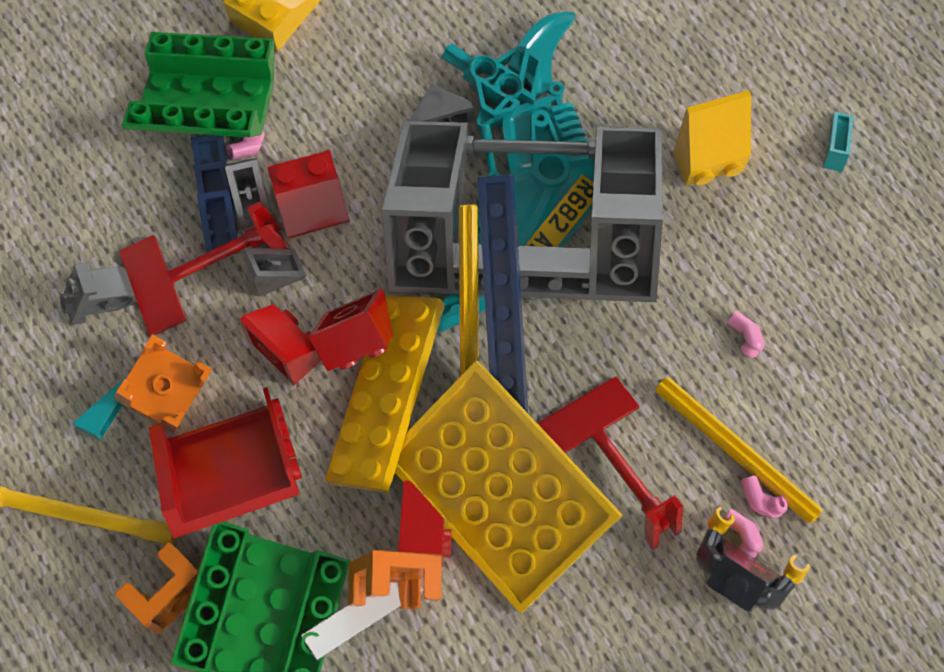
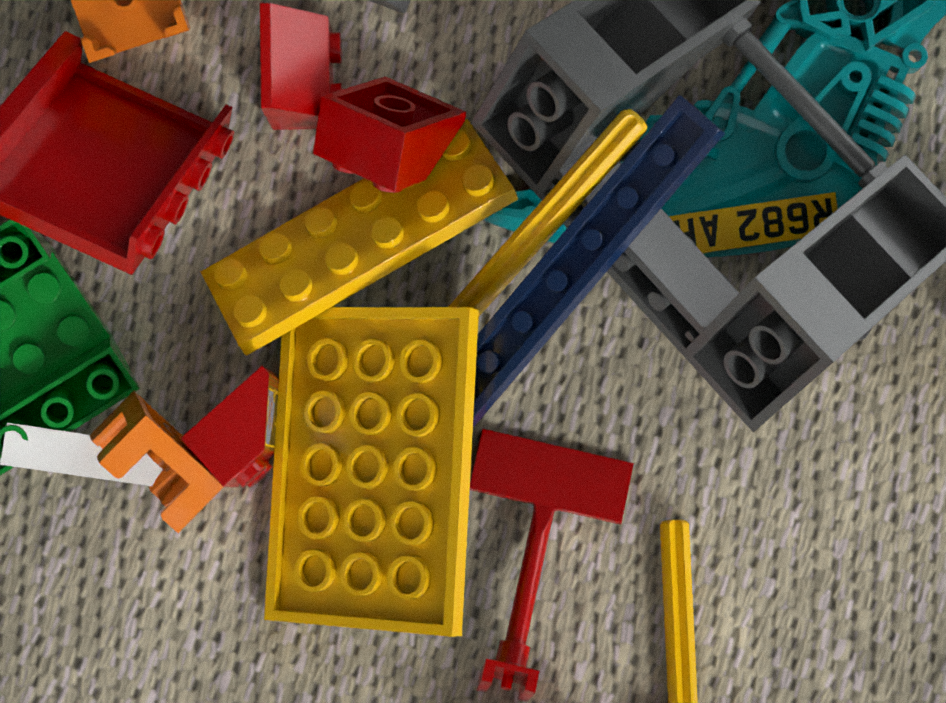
camera: 45 degrees right, 15 degrees up
bright pink arm [727,311,765,358] -> none

